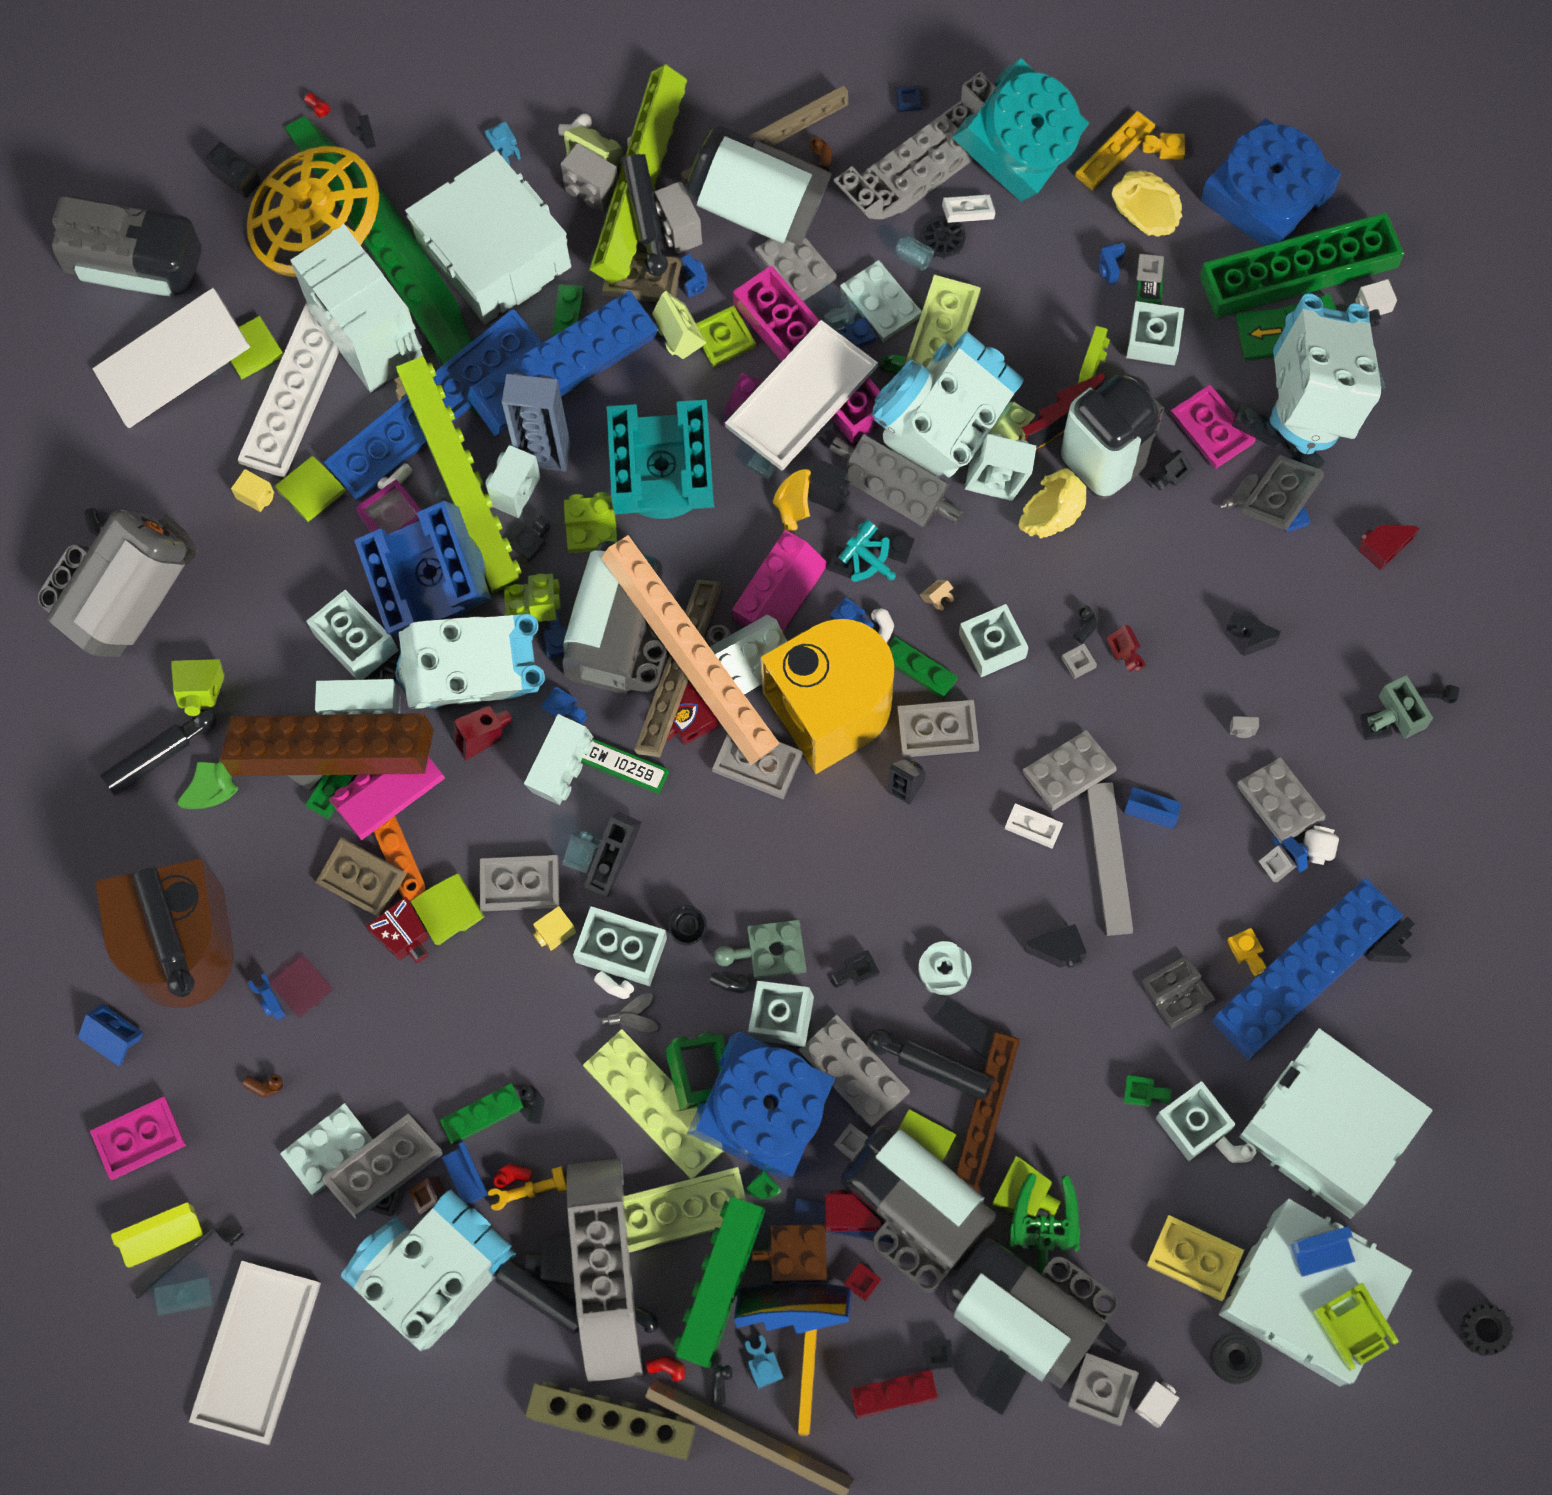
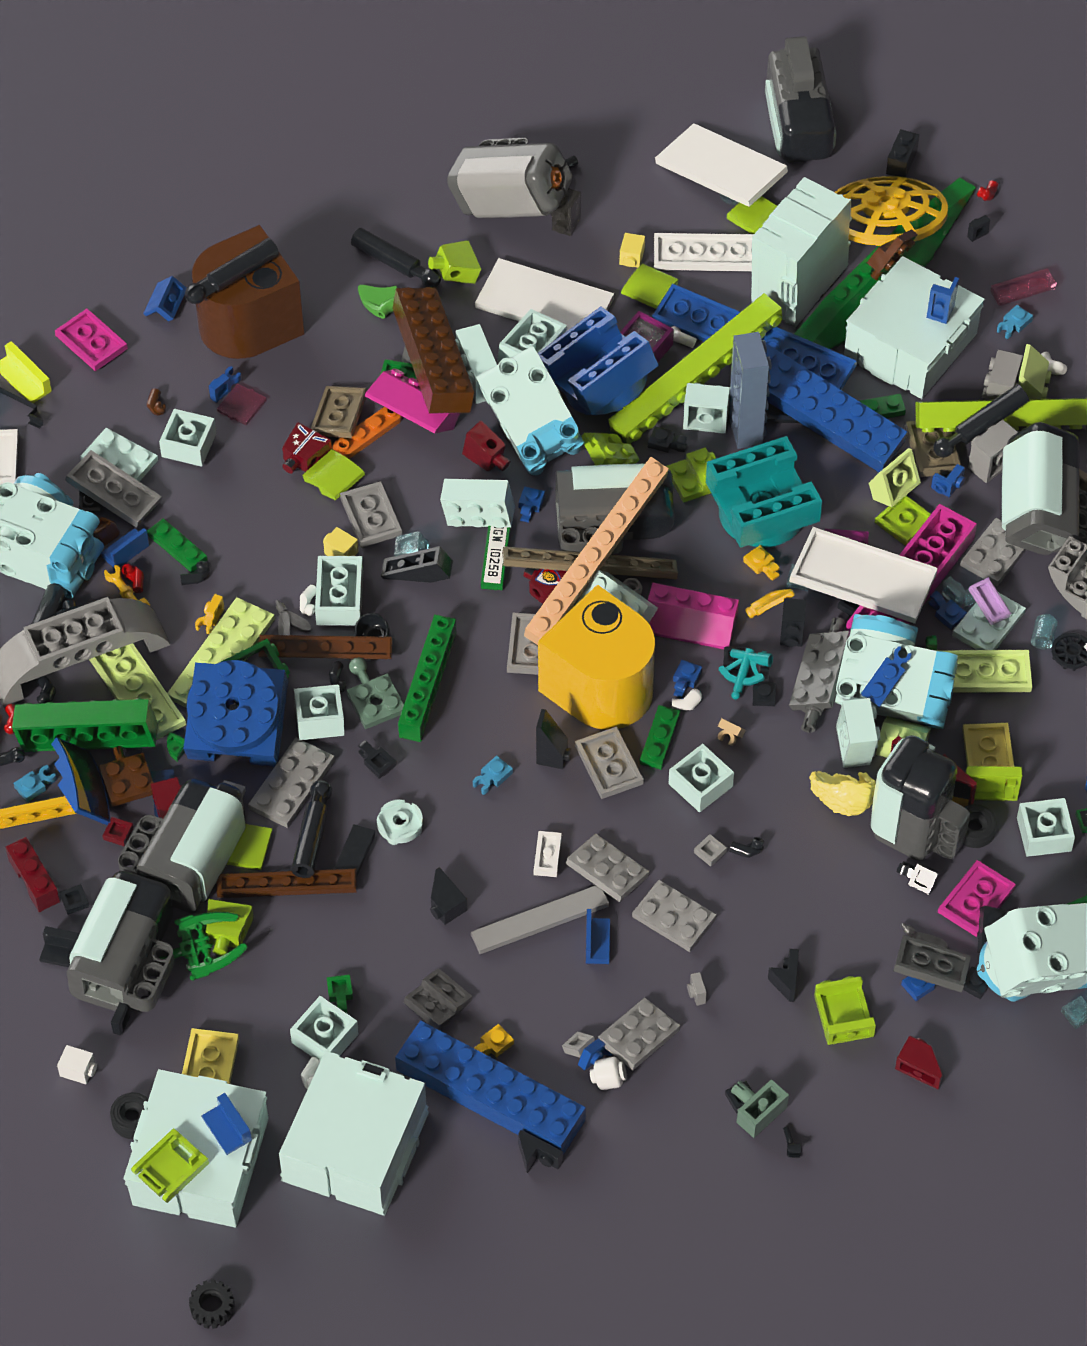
camera: 70 degrees right, 15 degrees down
light grey plate [1068,1353,1139,1426] -> none
dark red plate [1106,625,1146,672] -> none
none -> light aqua brick [159,409,216,467]
none -> yellow plate [195,594,224,634]
none -> reddish brown tile [259,635,393,660]
none -> green brick [398,614,456,742]
none -> dark azure plate [473,755,513,795]
none -> white tile [475,258,614,332]
none -> light grey plate [632,880,716,952]
none -> yellow plate [743,545,780,580]
none -> lime panel [814,976,876,1045]
none -> blue plate [861,646,911,708]
none -> reddish brown plate [867,229,918,280]
none -> blue panel [926,277,959,324]
none -> light yellow plate [962,723,1014,785]
none -> lavender tile [968,577,1011,625]
none -> clear pink plate [990,268,1057,306]

